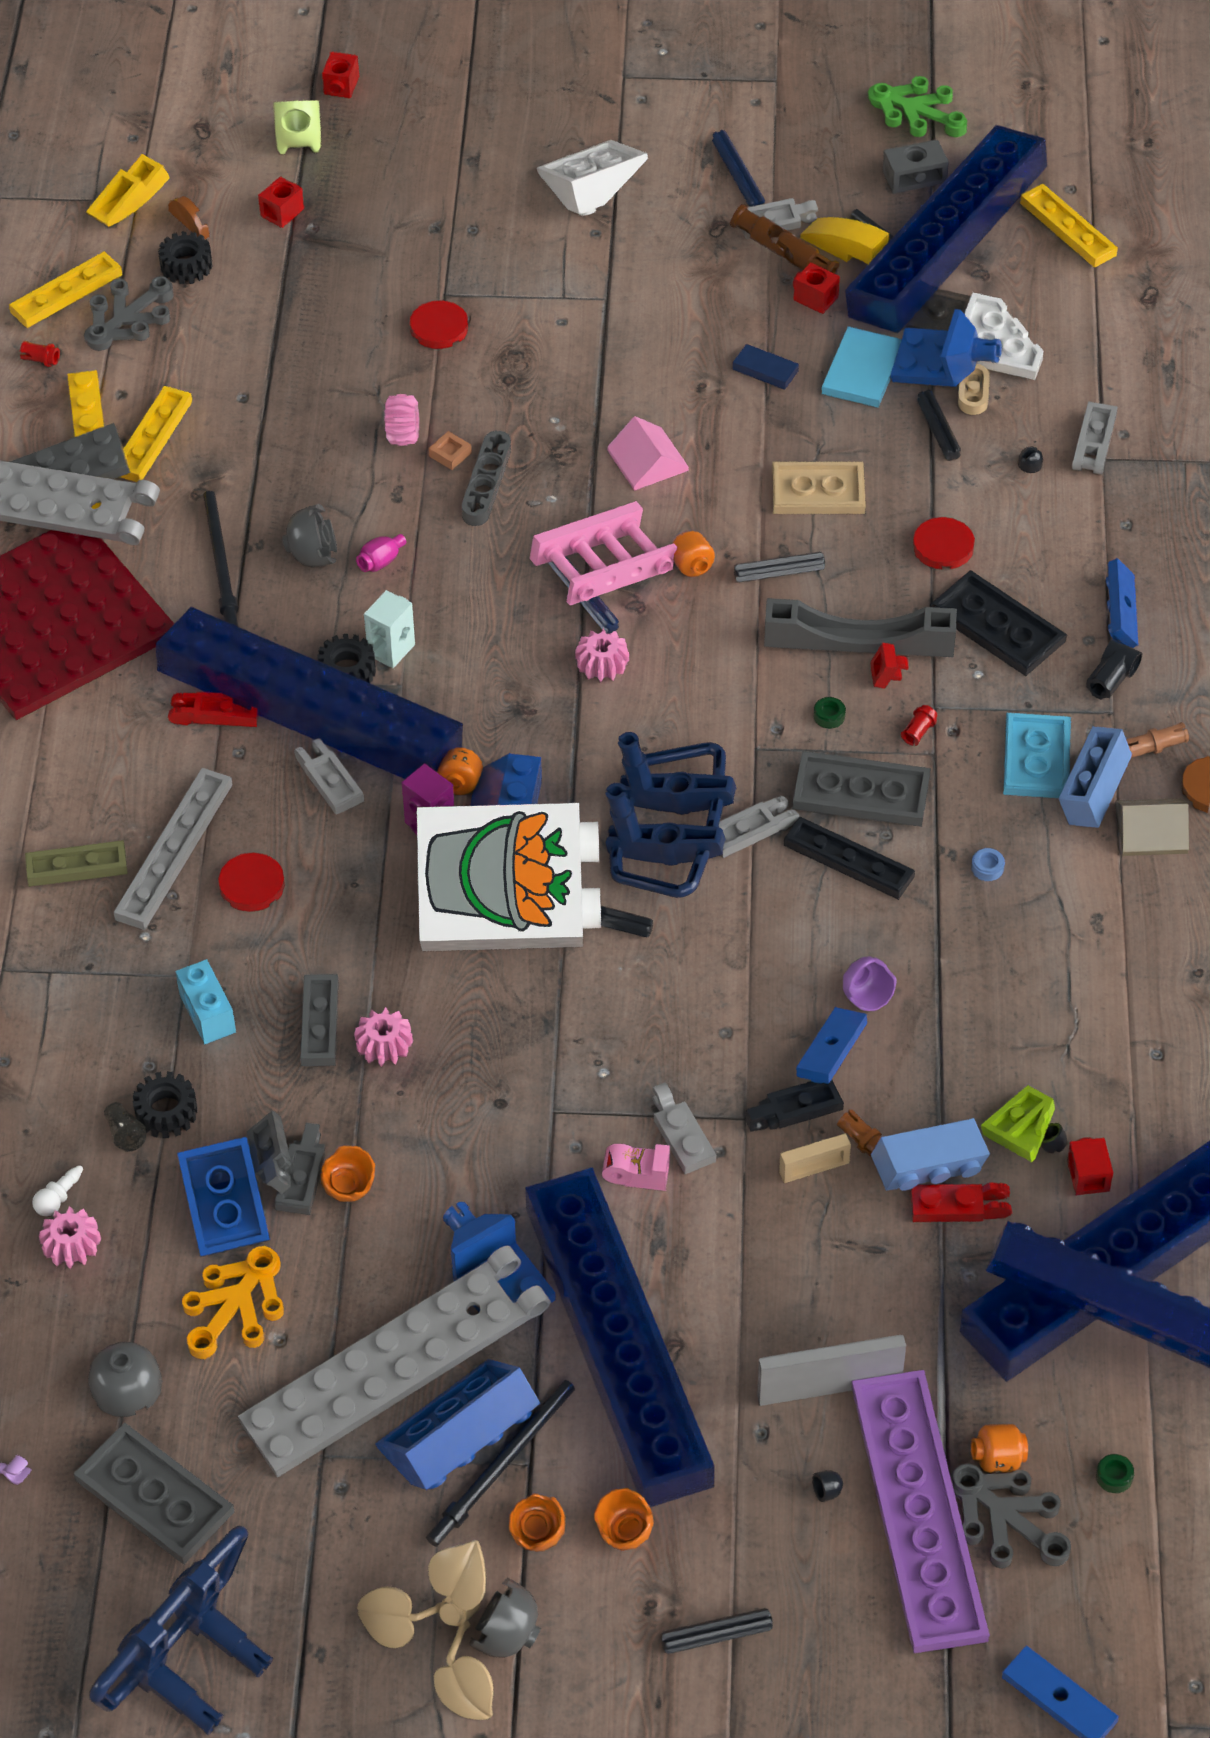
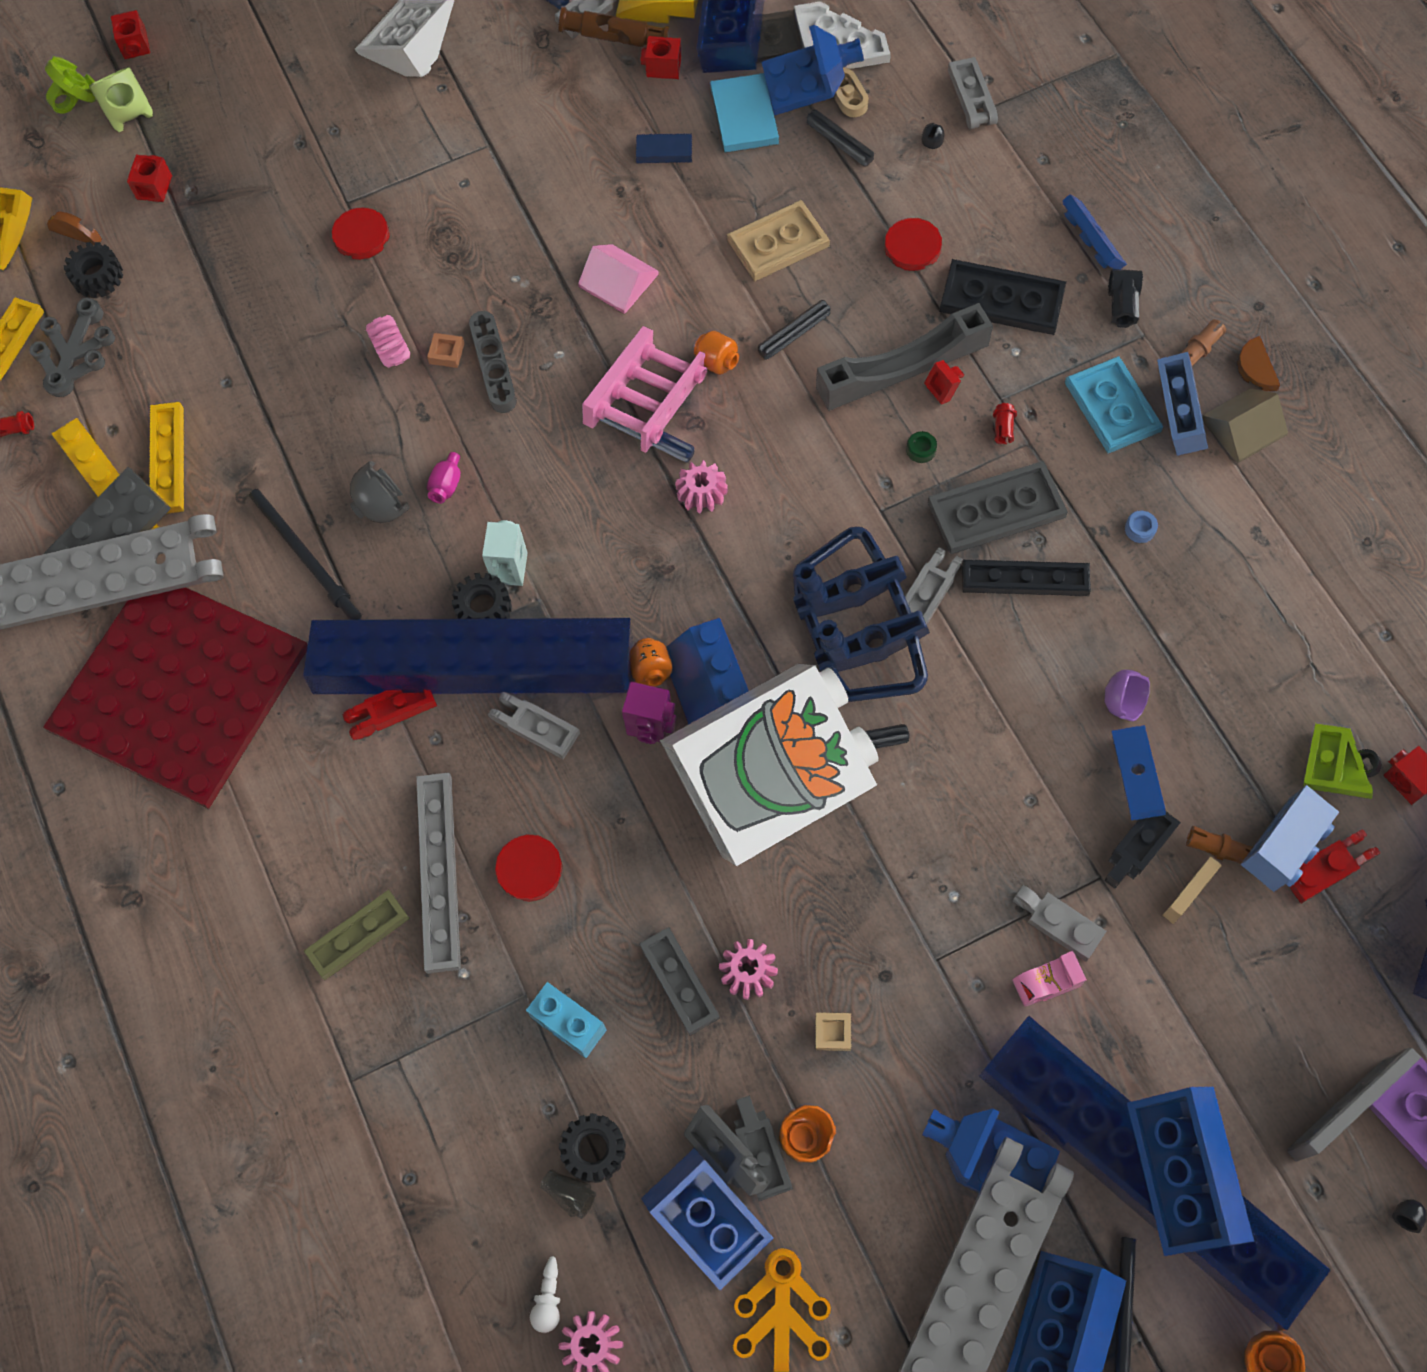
camera: 25 degrees left, 15 degrees up
none -> lime tile [45,56,96,114]
none -> tan plate [815,1013,851,1051]
none -> blue slope [1127,1087,1254,1256]

